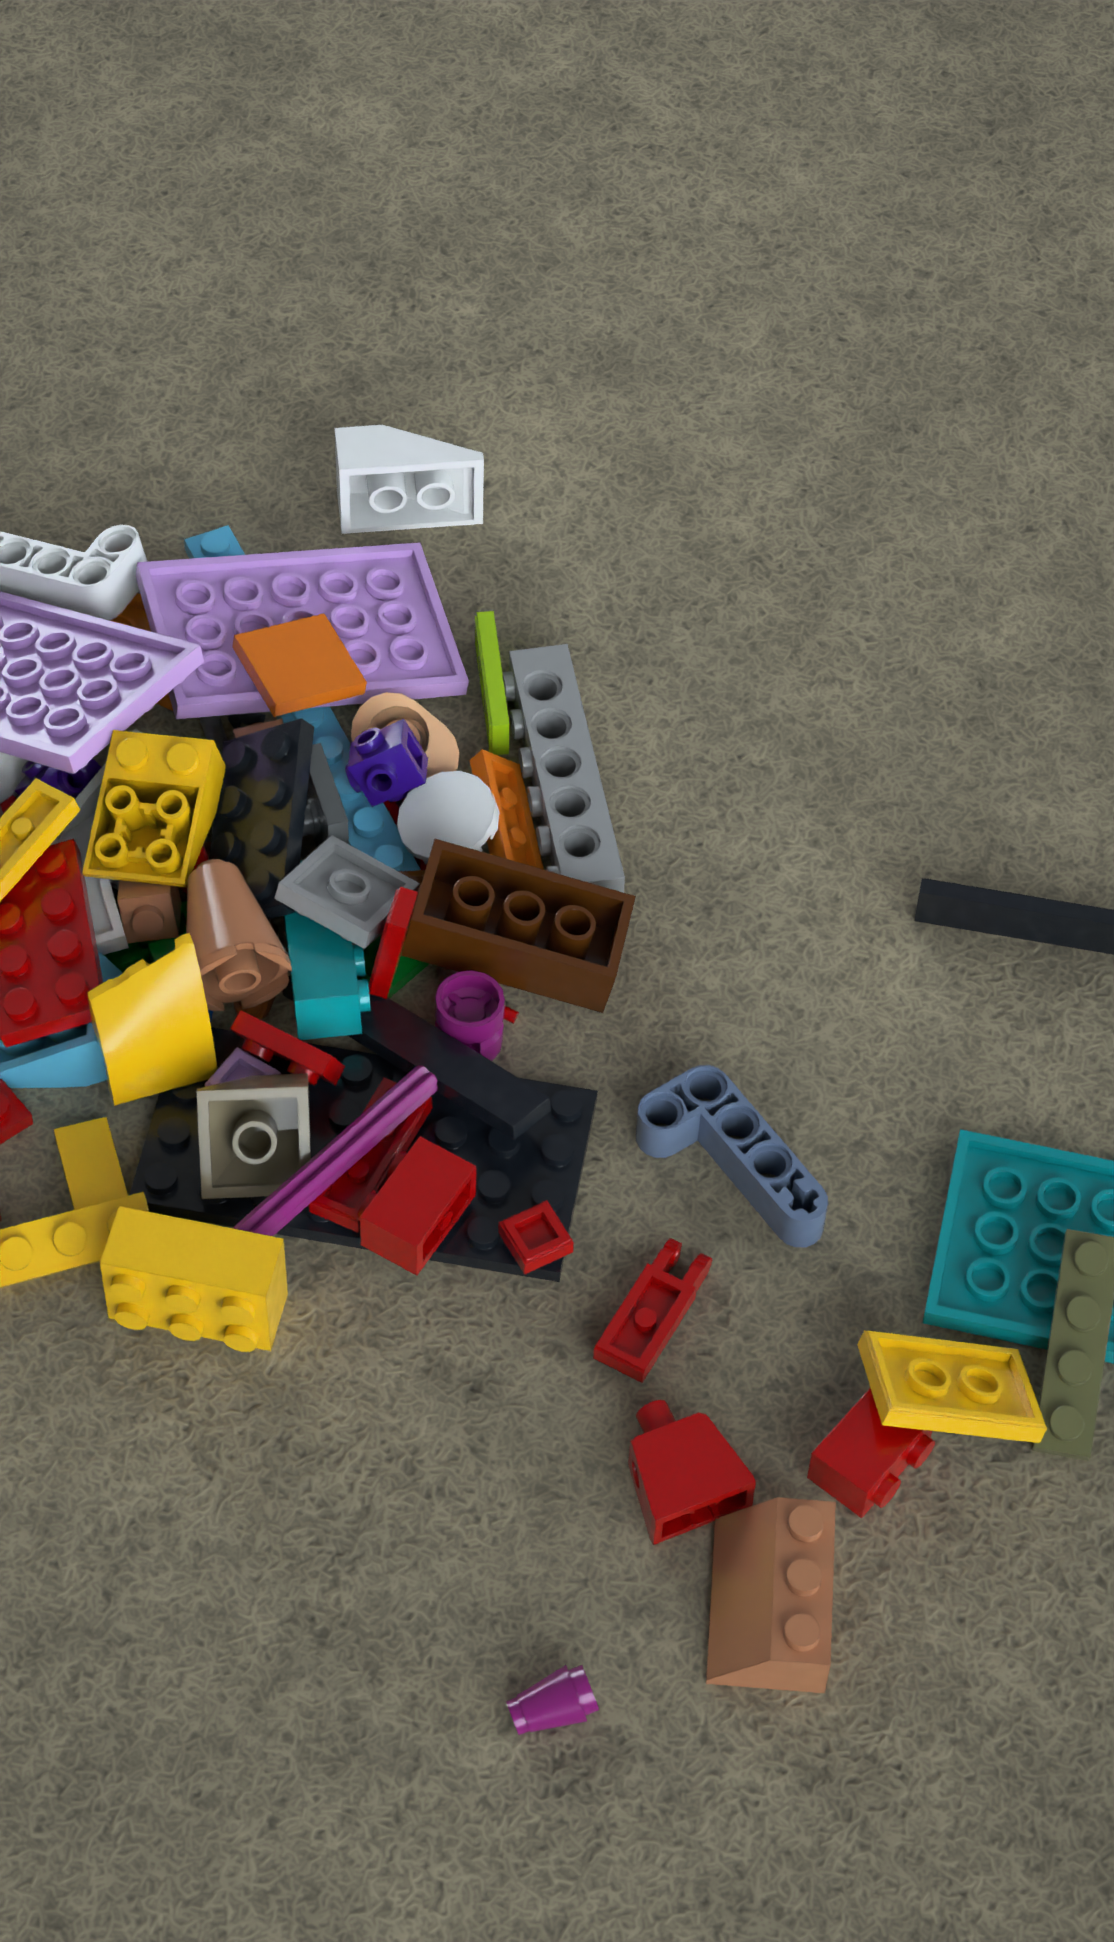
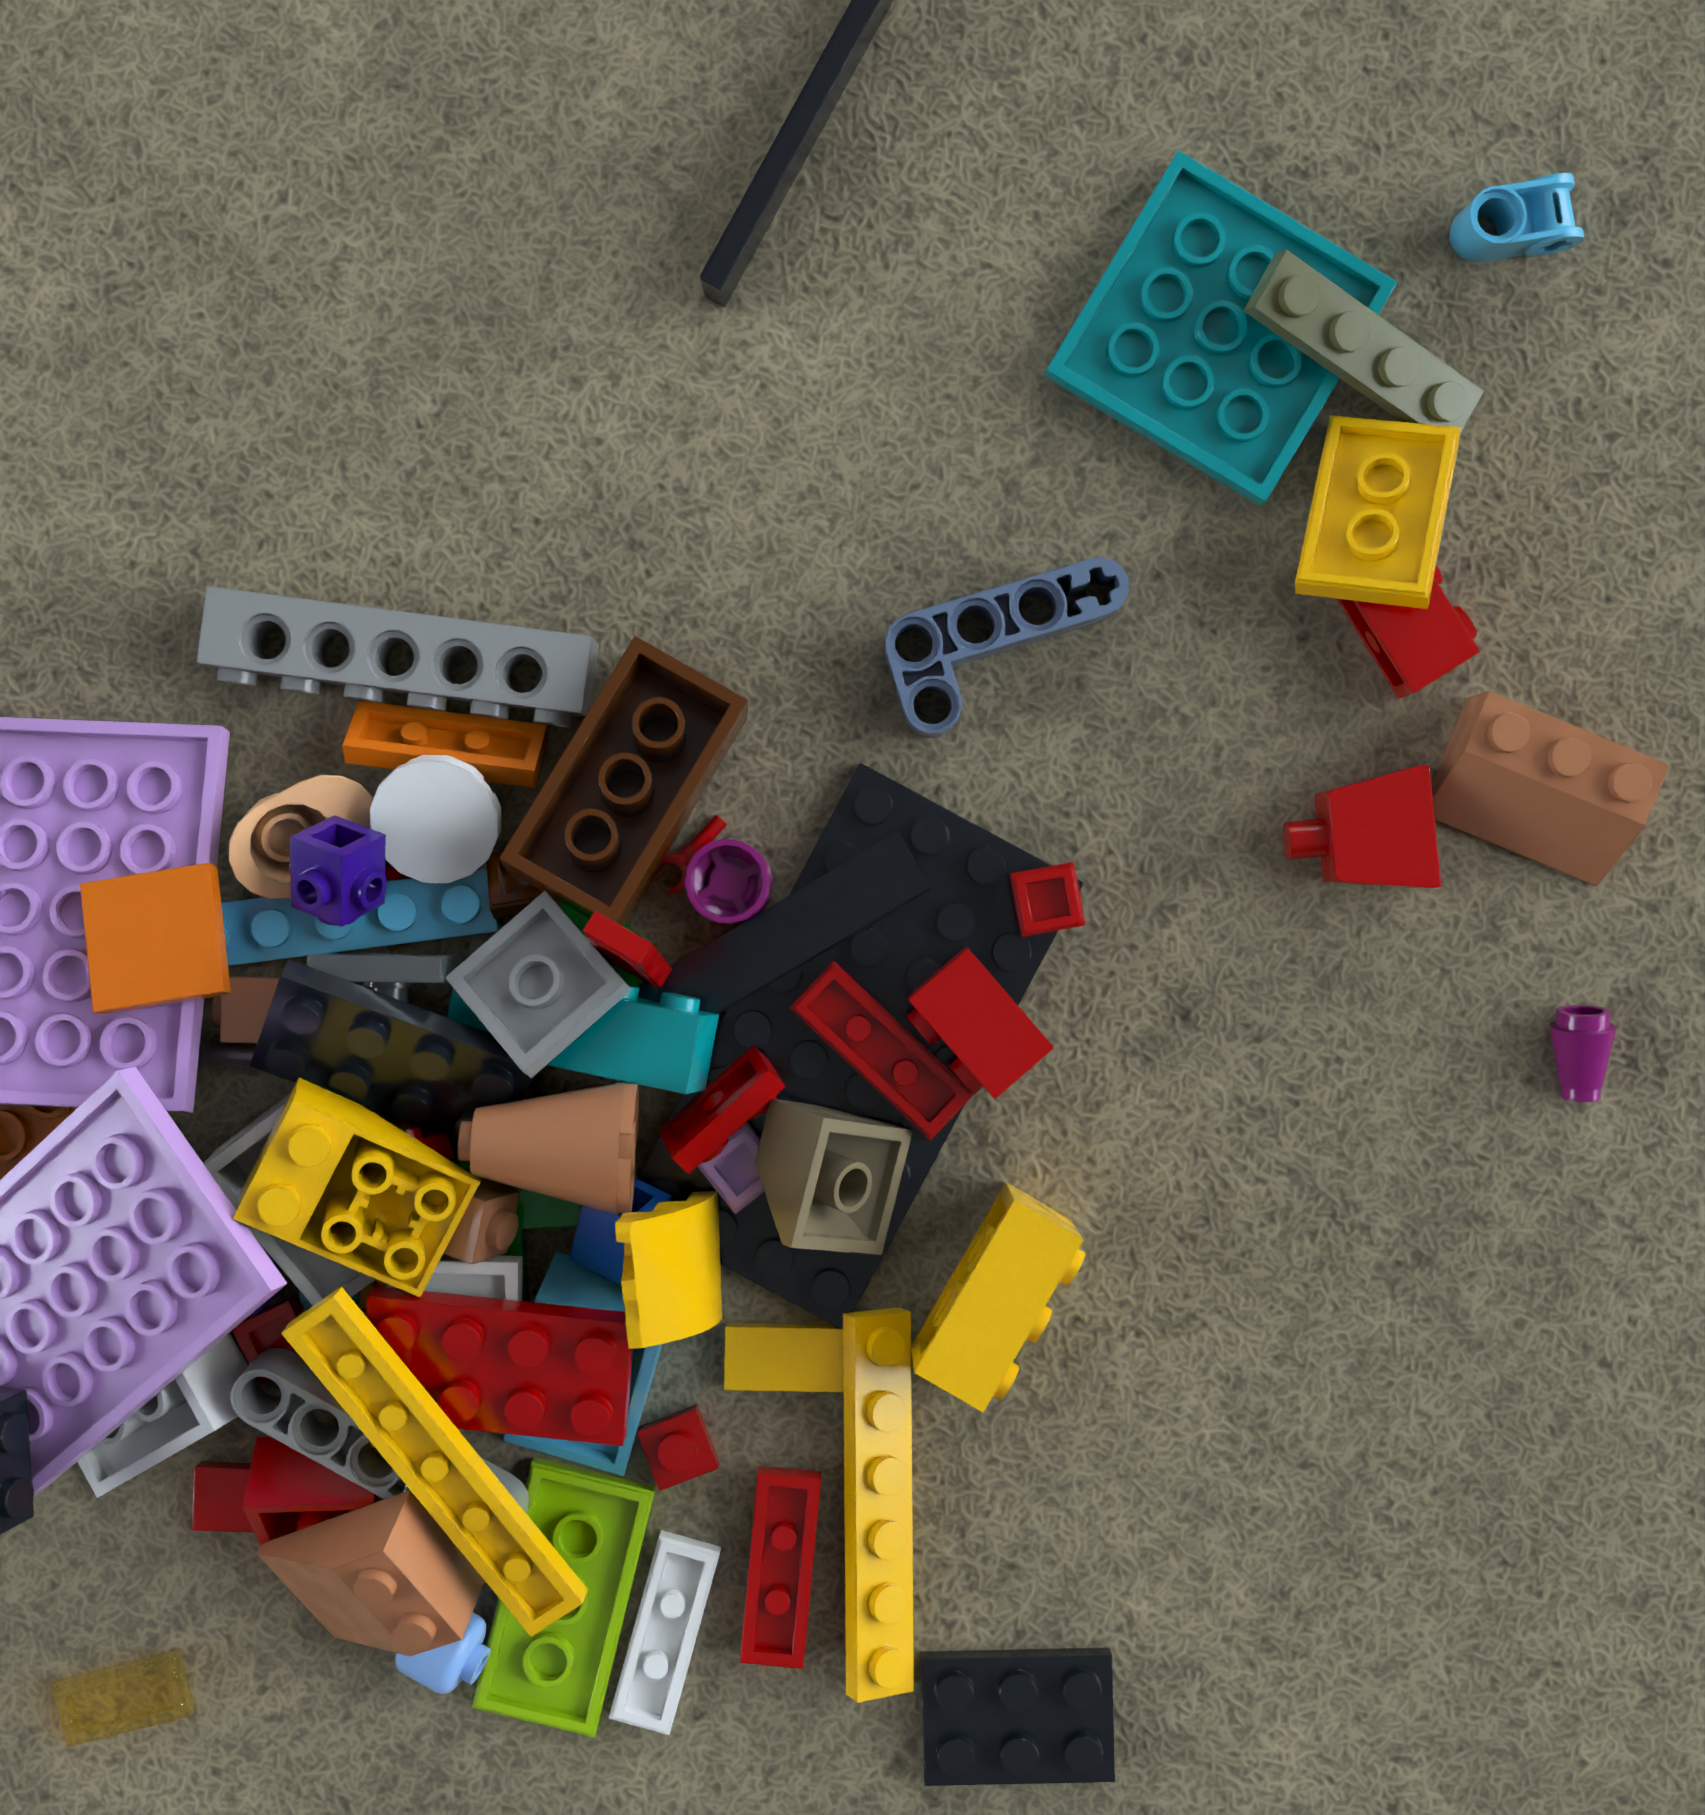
camera: 70 degrees left, 35 degrees up
magenta axle [233,1065,438,1236] -> none
lime tile [475,611,510,755] -> none
red hinge [593,1238,713,1383] -> none

